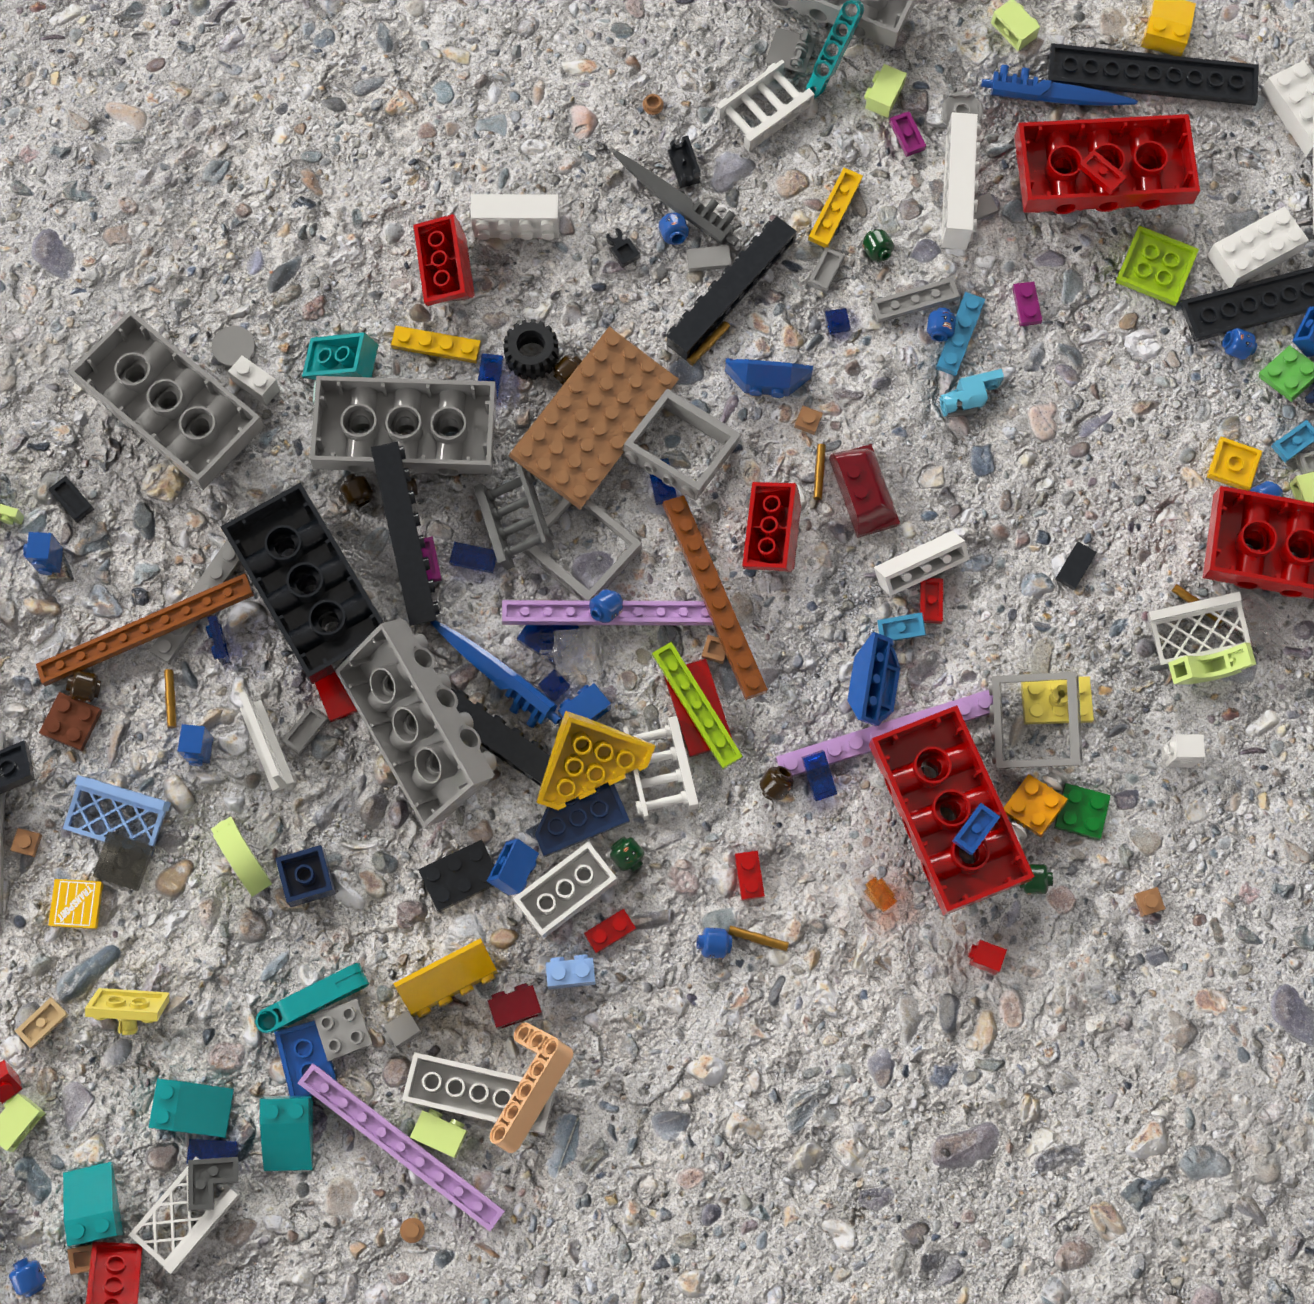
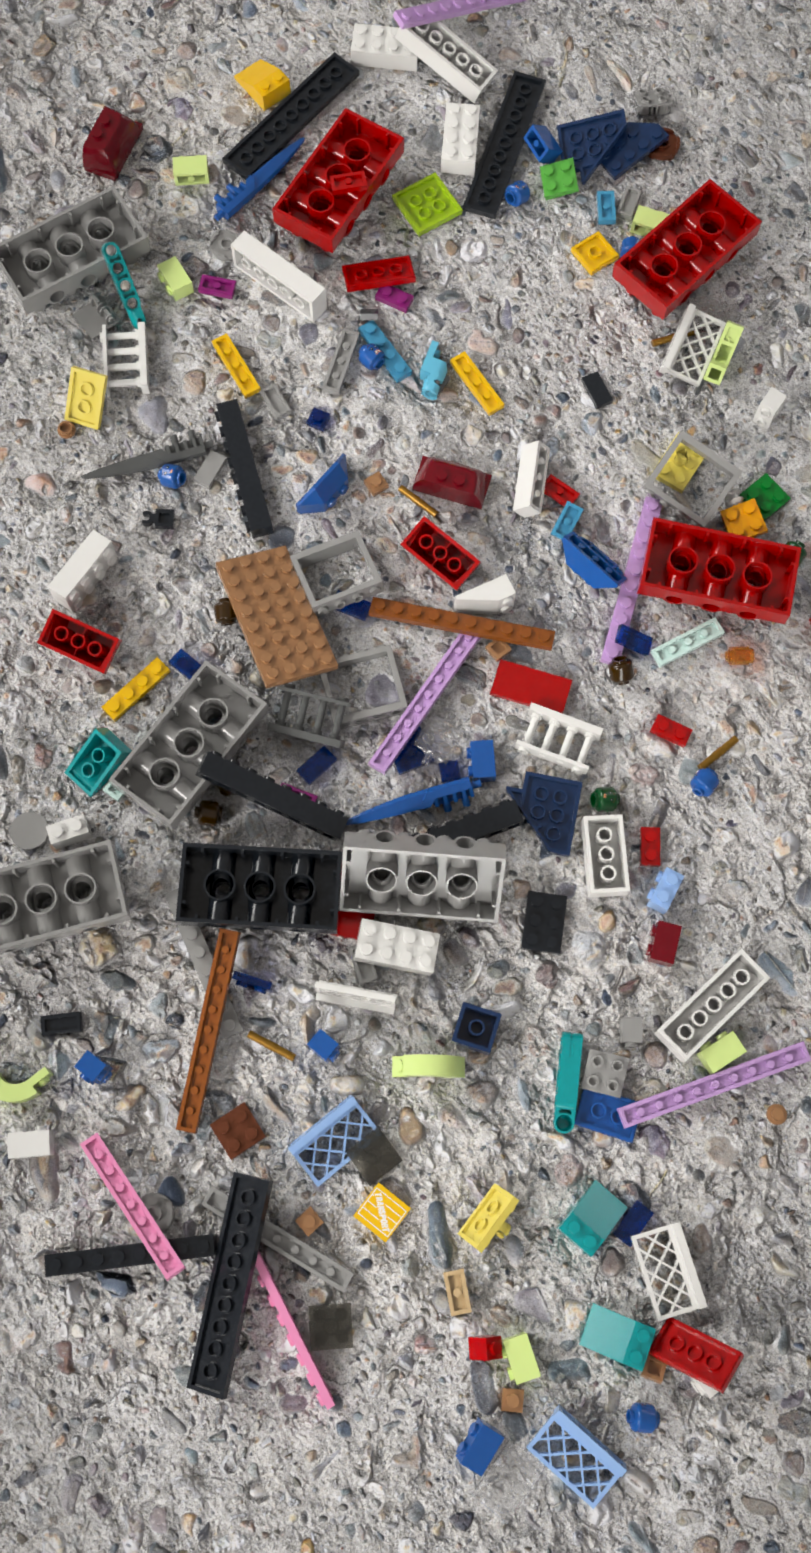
camera: 55 degrees left, 0 degrees up
dark brown head [66,671,102,702] -> none
dark grey plate [188,1157,239,1212] -> none
teal slope [260,1096,313,1171] -> none
yellow slope [393,938,498,1018] -> none
blue brick [487,839,539,896] -> none
light nougat beam [490,1022,573,1153] -> none
black tyre [503,319,559,380] -> none
yellow slope [536,711,656,810] -> none
blue head [589,589,623,623] -> none
lime plate [652,642,743,770] -> none
black hinge [667,135,700,188] -> none
pearl gold piece [687,321,730,366] -> none
dark green head [862,229,894,261] -> none
blue plate [952,803,1000,856] -> none
none -> light yellow plate [64,366,108,430]
none -> red tile [342,255,416,293]
none -> white brick [353,918,440,976]
none -> tile [360,309,378,320]
none -> yellow plate [450,351,504,416]
none -> white slope [454,574,516,615]
none -> light aqua plate [650,617,725,668]

